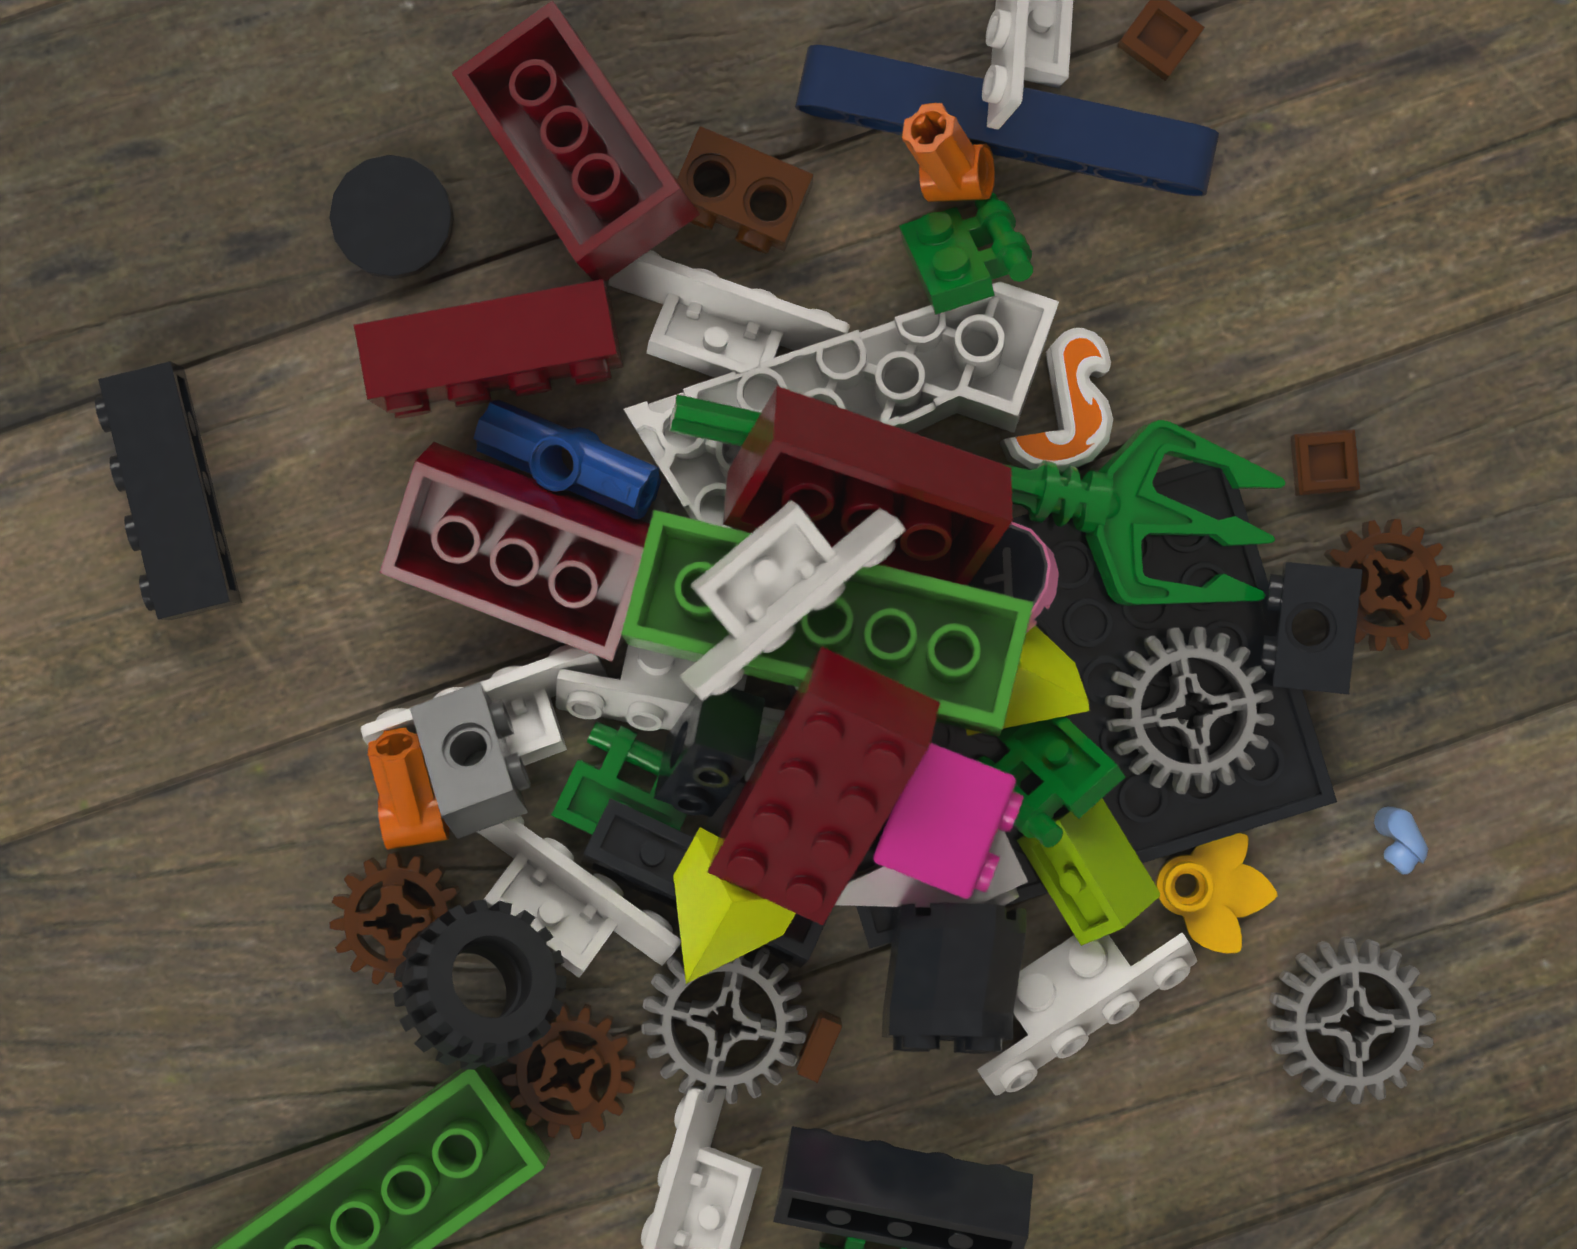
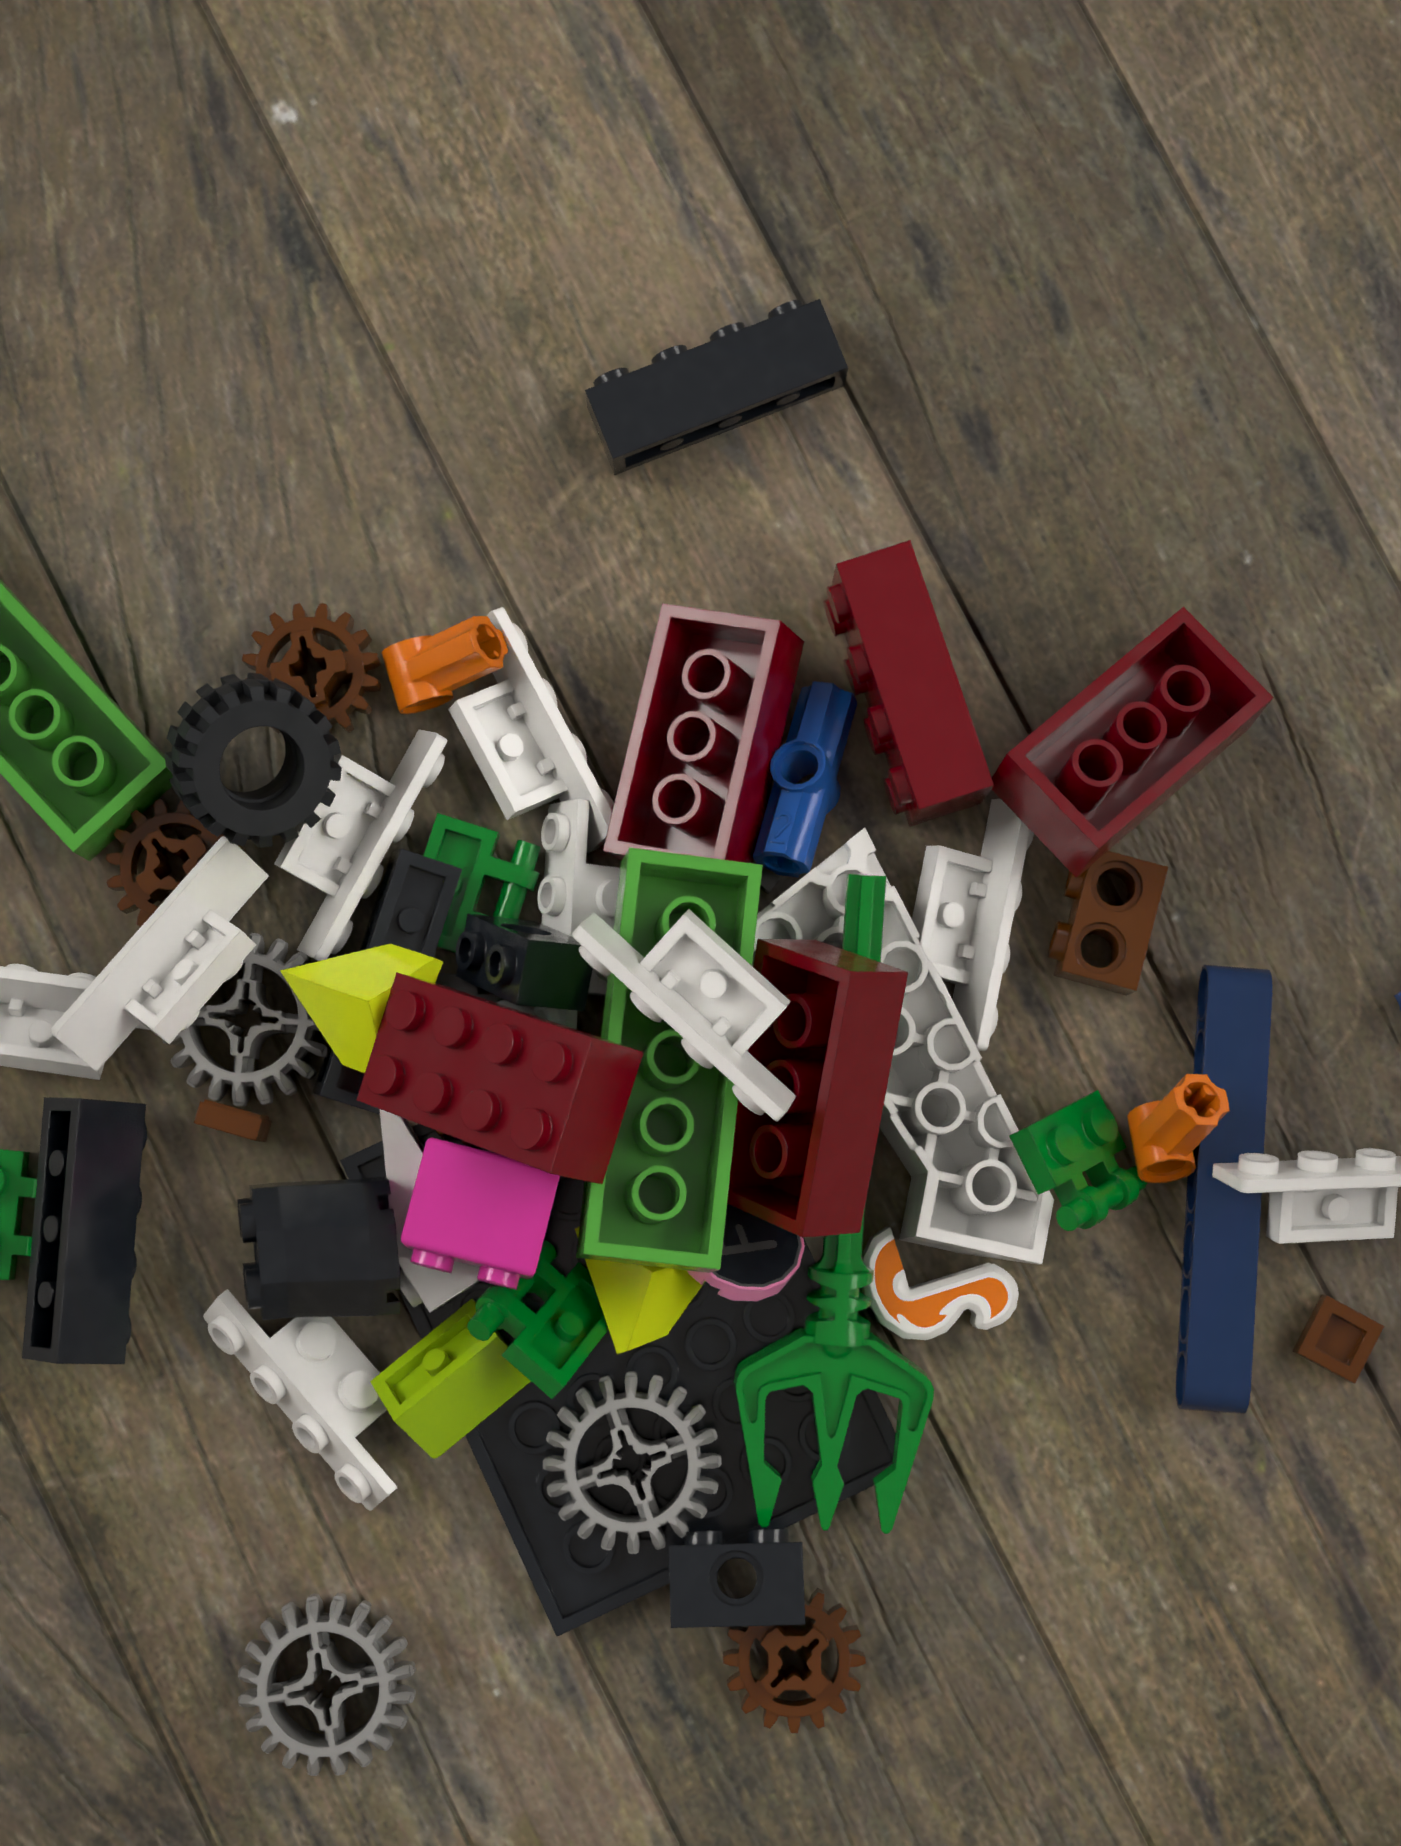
camera: 85 degrees right, 5 degrees down
black tile [329,155,454,279] -> none
brick [410,682,531,839] -> none
yellow plate [1155,833,1277,953] -> none
reddish brown tile [1290,429,1360,496] -> none
light blue arm [1374,806,1428,874] -> none
none -> white bracket [51,836,269,1072]

